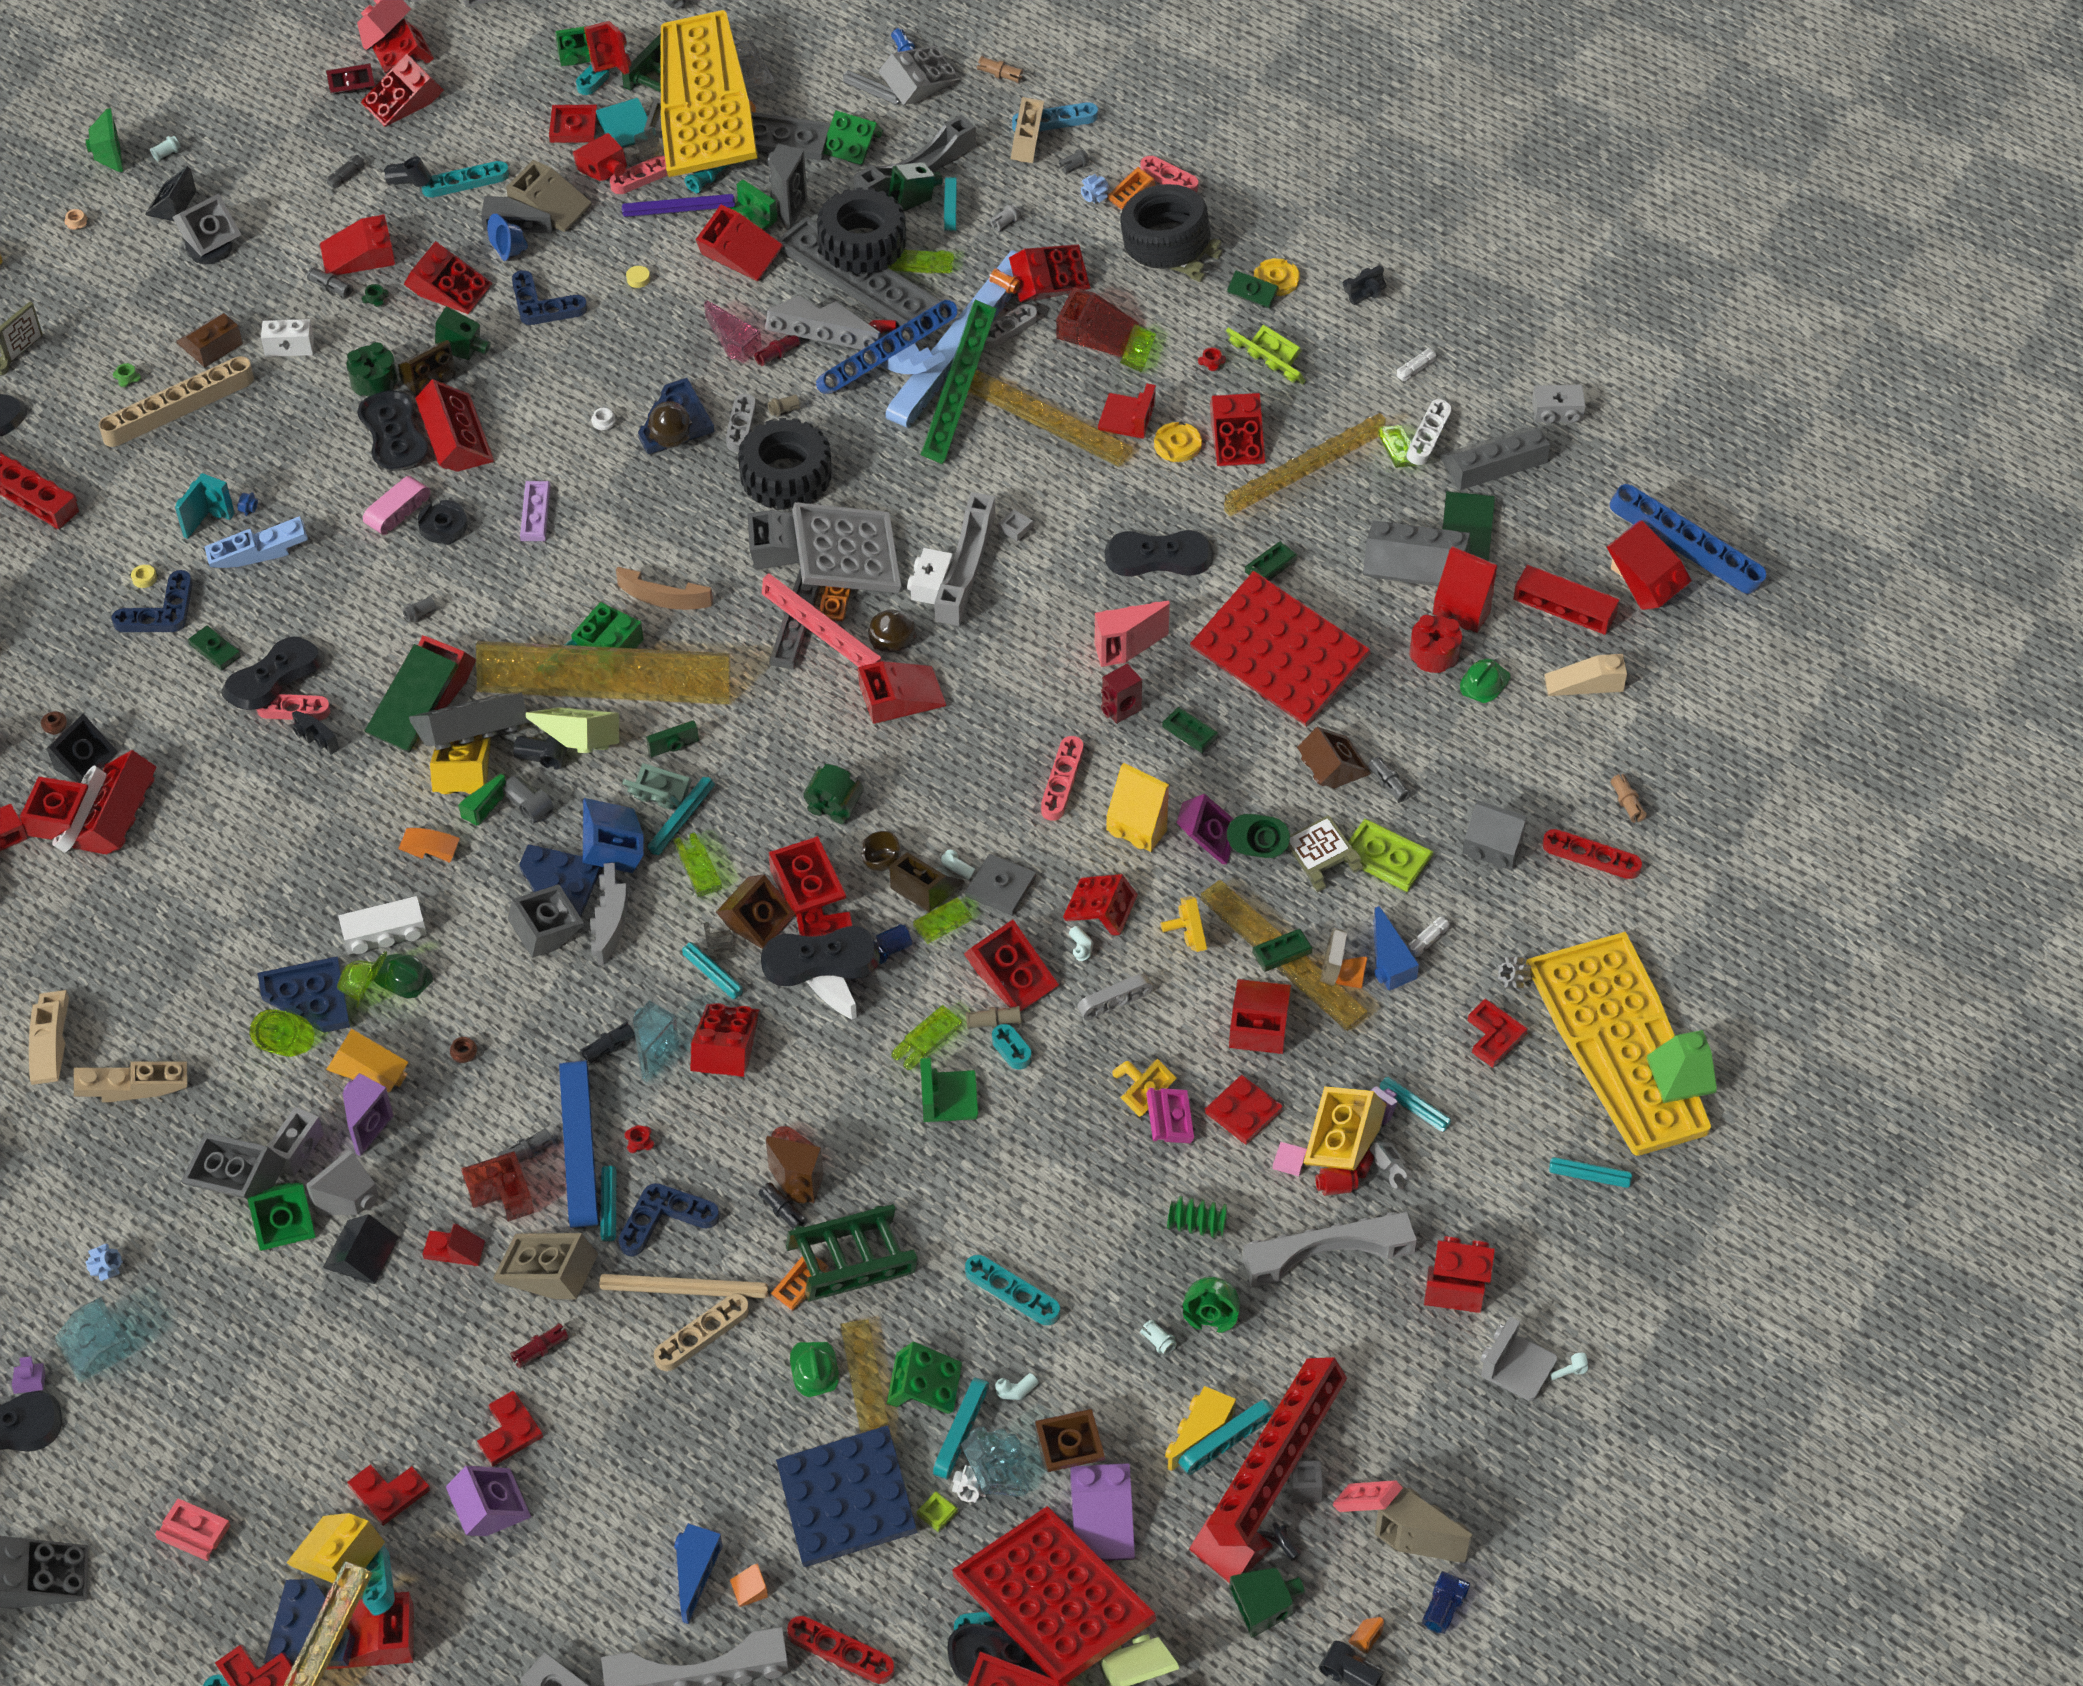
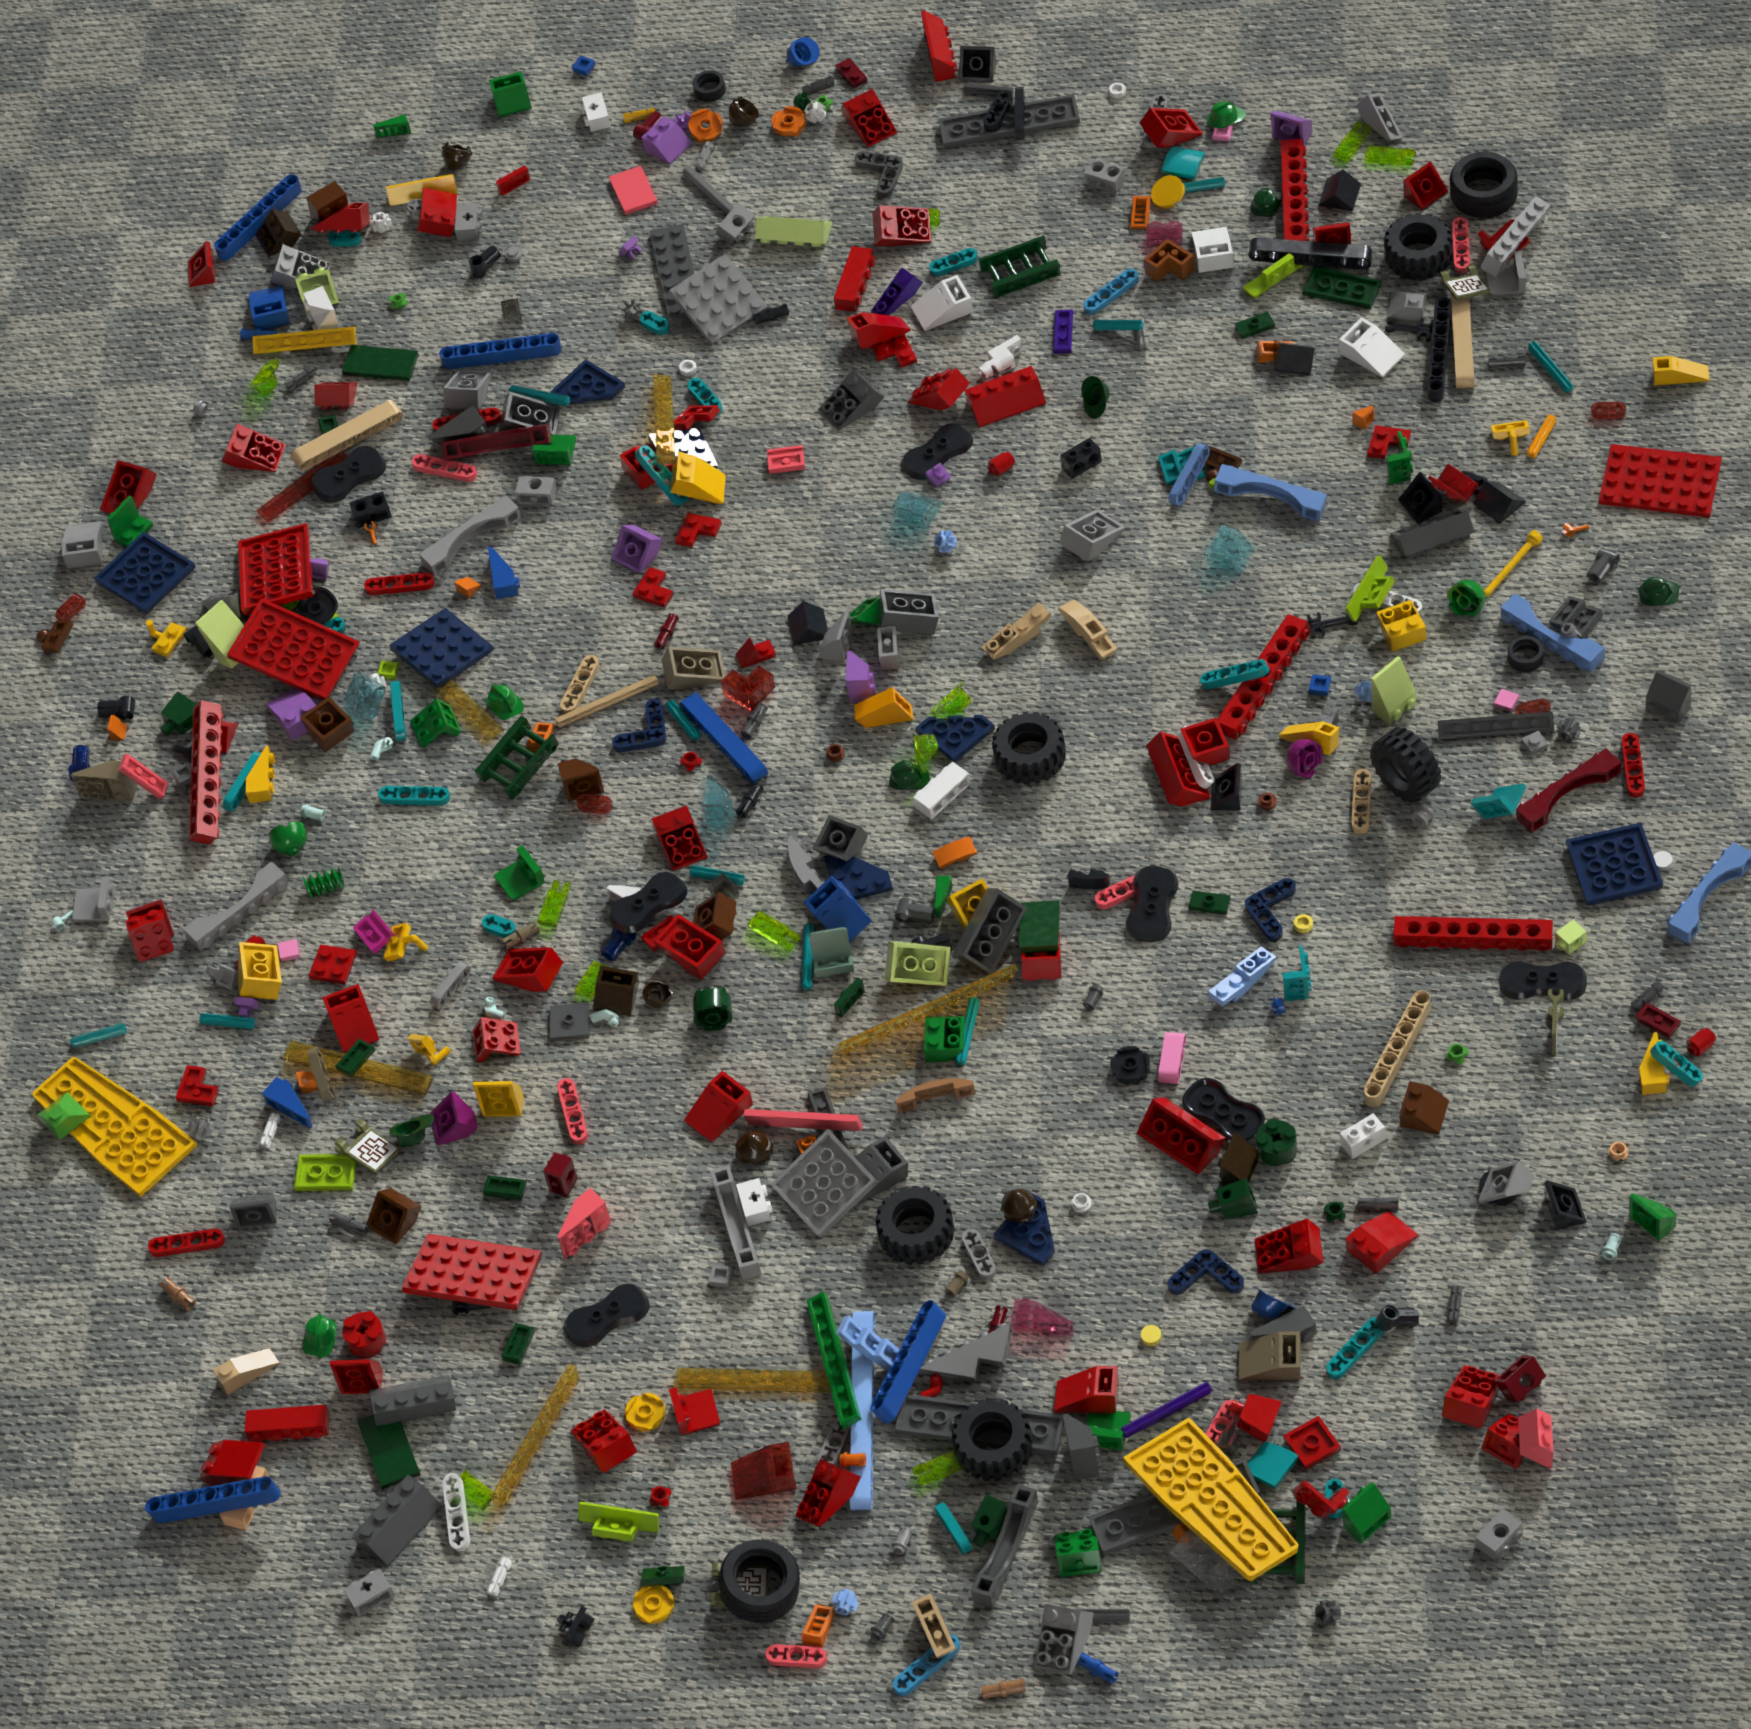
camera: 160 degrees right, 0 degrees up
lavender tile [520,481,551,541] -> none
clear neon green plate [1120,324,1156,372] -> none
none -> black tyre [992,712,1066,785]

